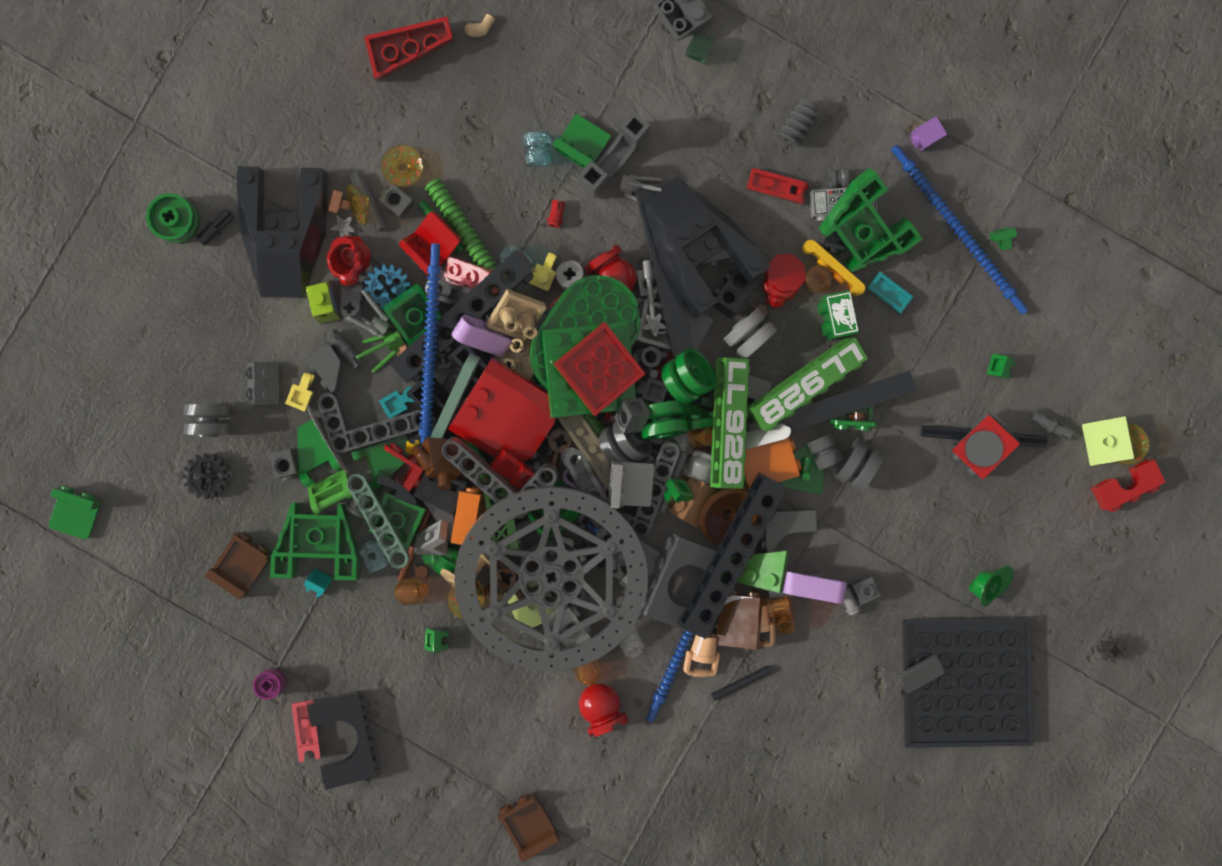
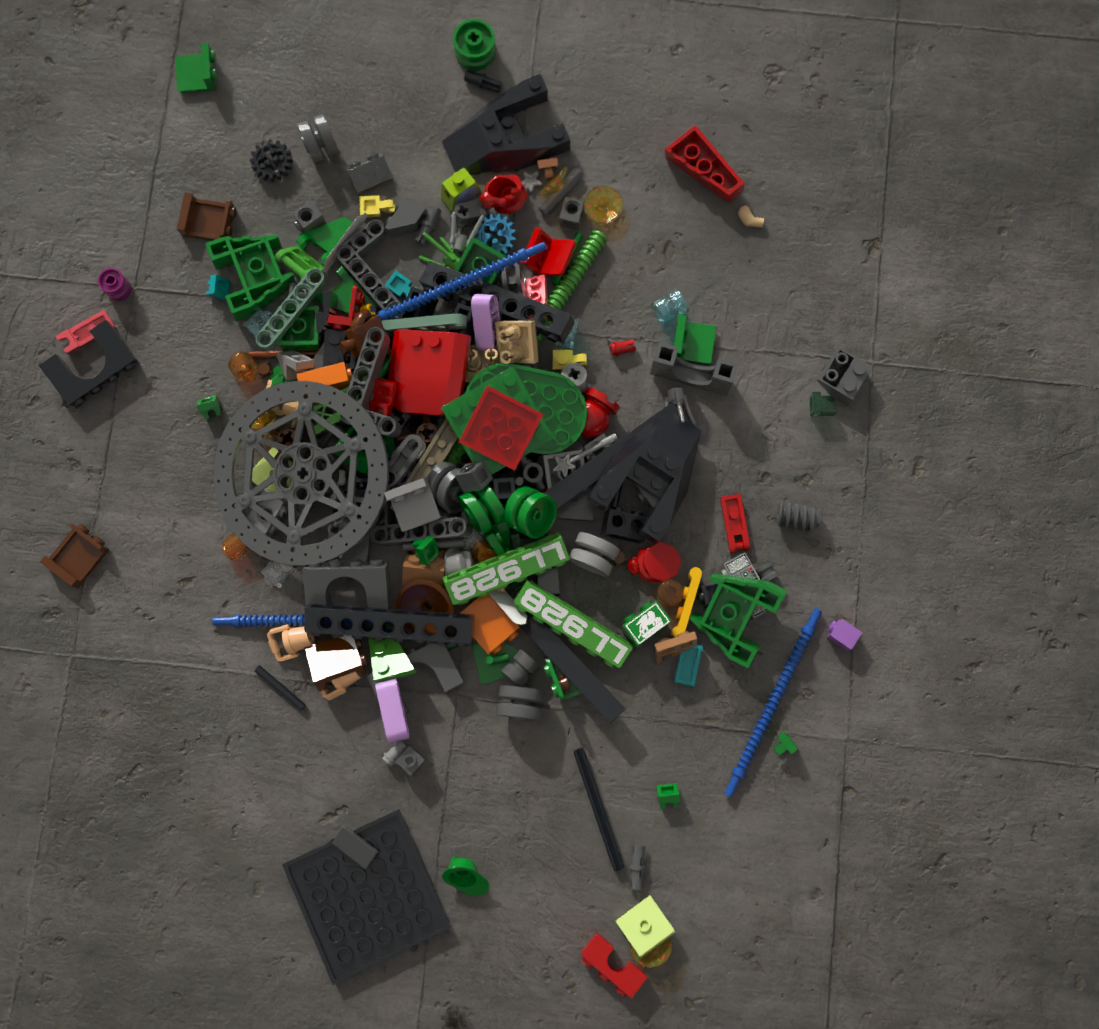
camera: 70 degrees right, 10 degrees down
red tile [578,683,629,737] -> none
clear orange piece [767,595,796,635] -> none
panel [951,411,1020,480] -> none
none -> medium nougat wing [655,631,697,664]

